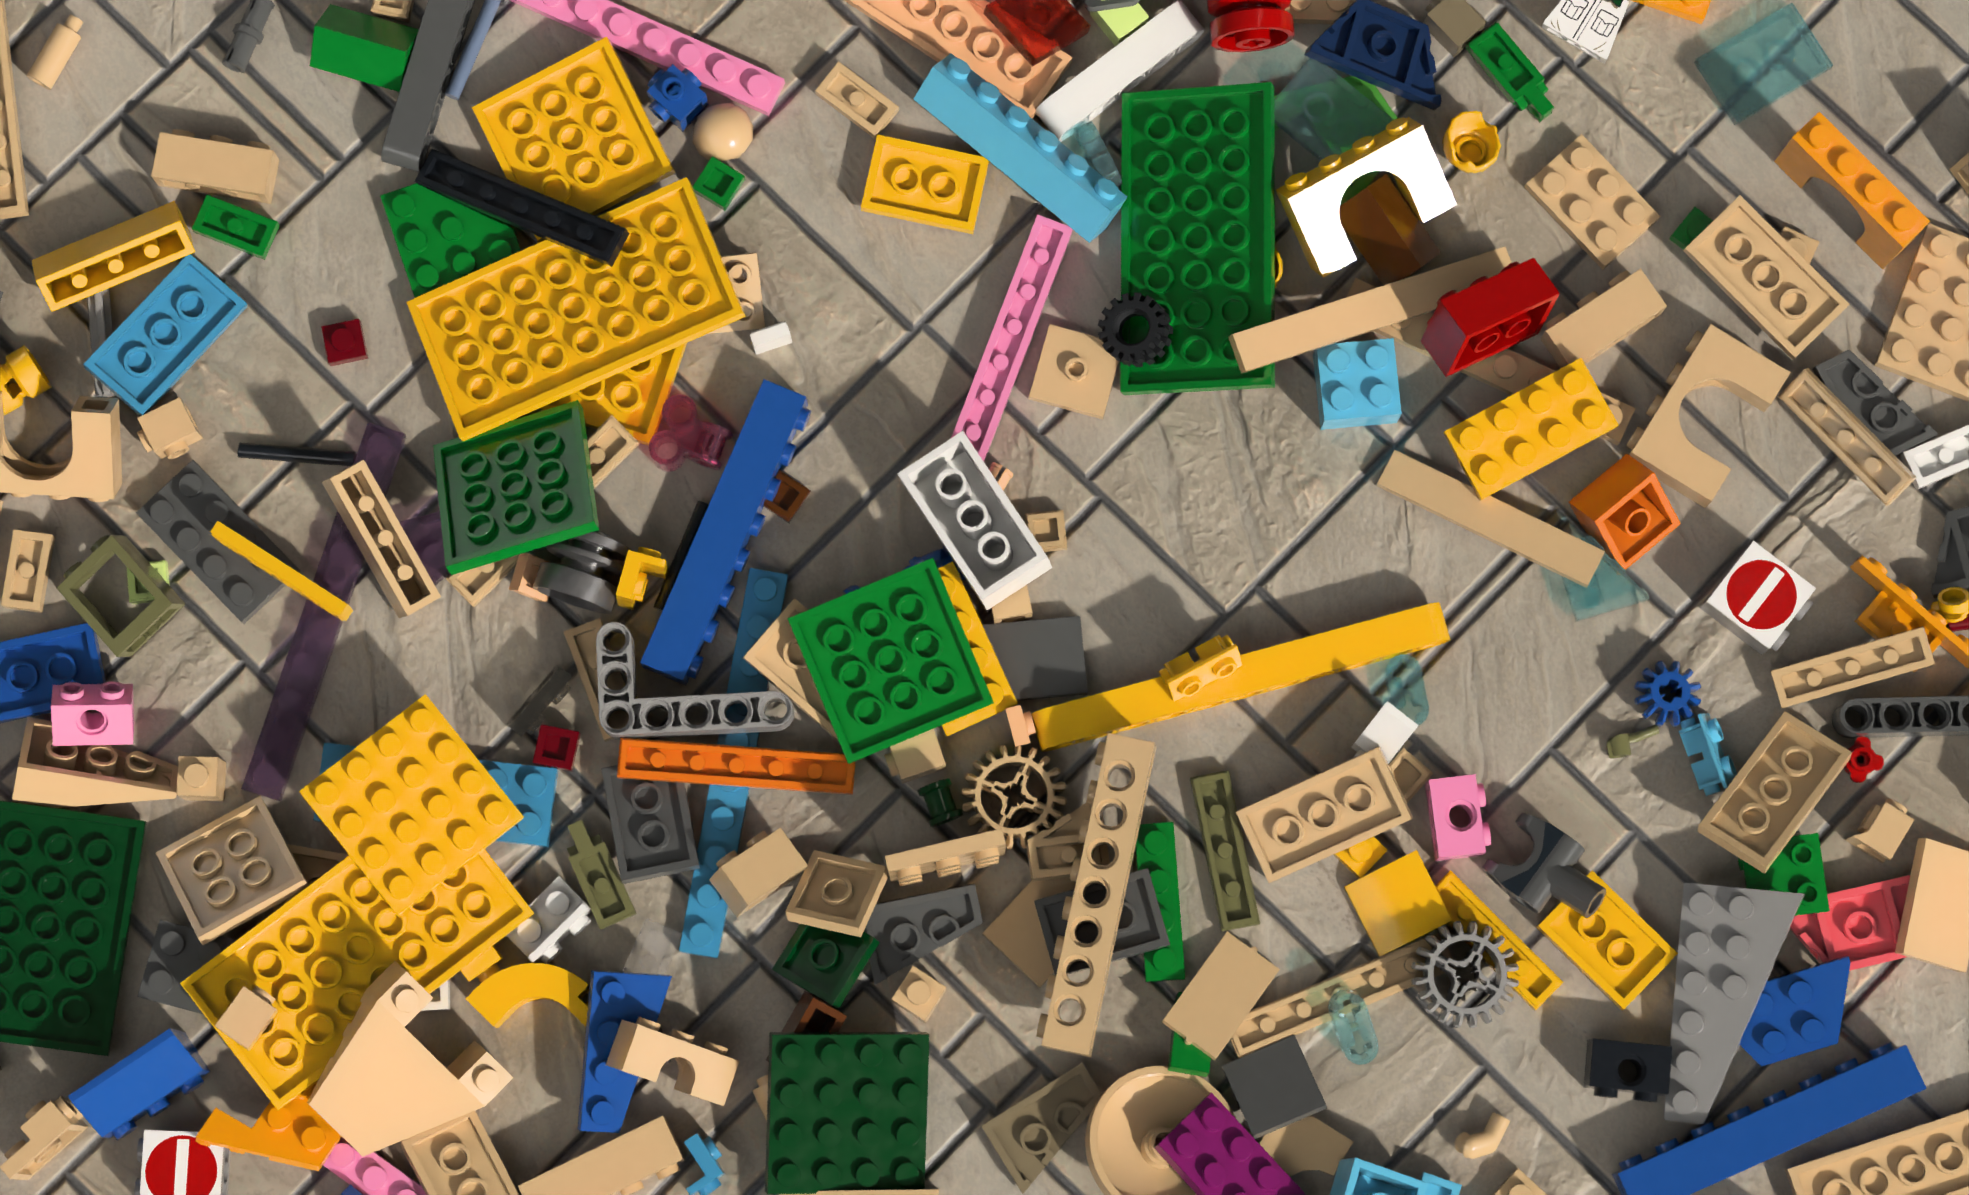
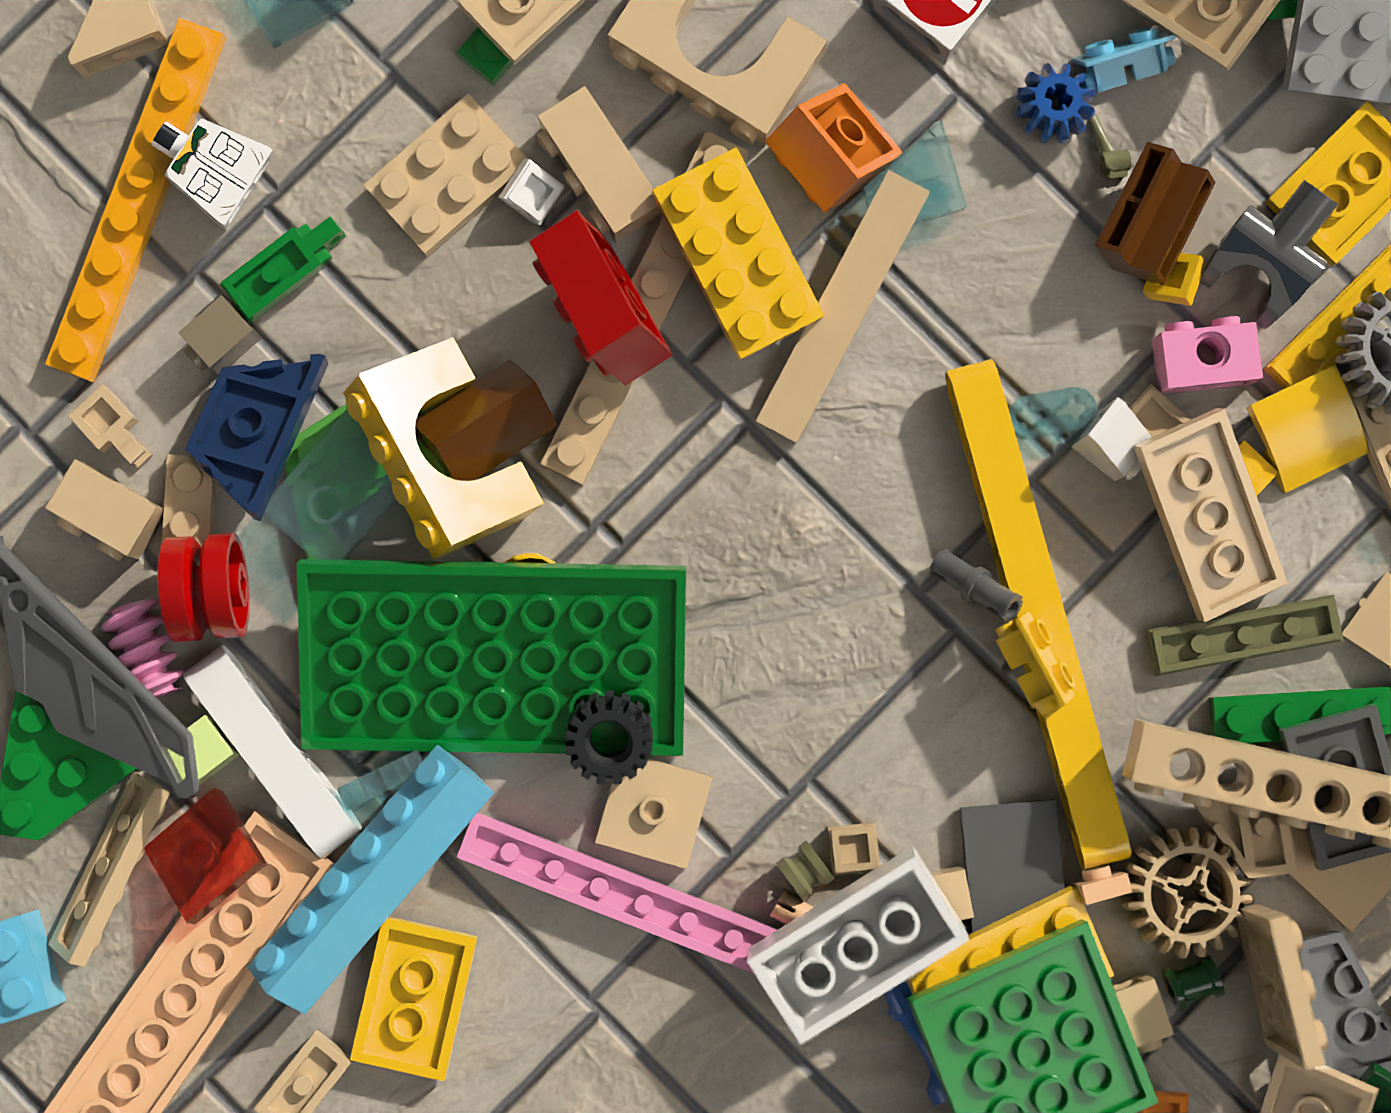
camera: 90 degrees left, 5 degrees up
tan tile [1228,246,1511,374] -> none
medium azure brick [1313,338,1402,430] -> none
yellow hair [1442,111,1501,173] -> none
none -> white tile [498,159,565,225]
none -> olive wheel [776,840,835,901]
none -> dark grey pin [930,549,1023,622]
none -> reddish brown piece [1095,142,1216,286]
none -> yellow plate [1142,253,1206,306]

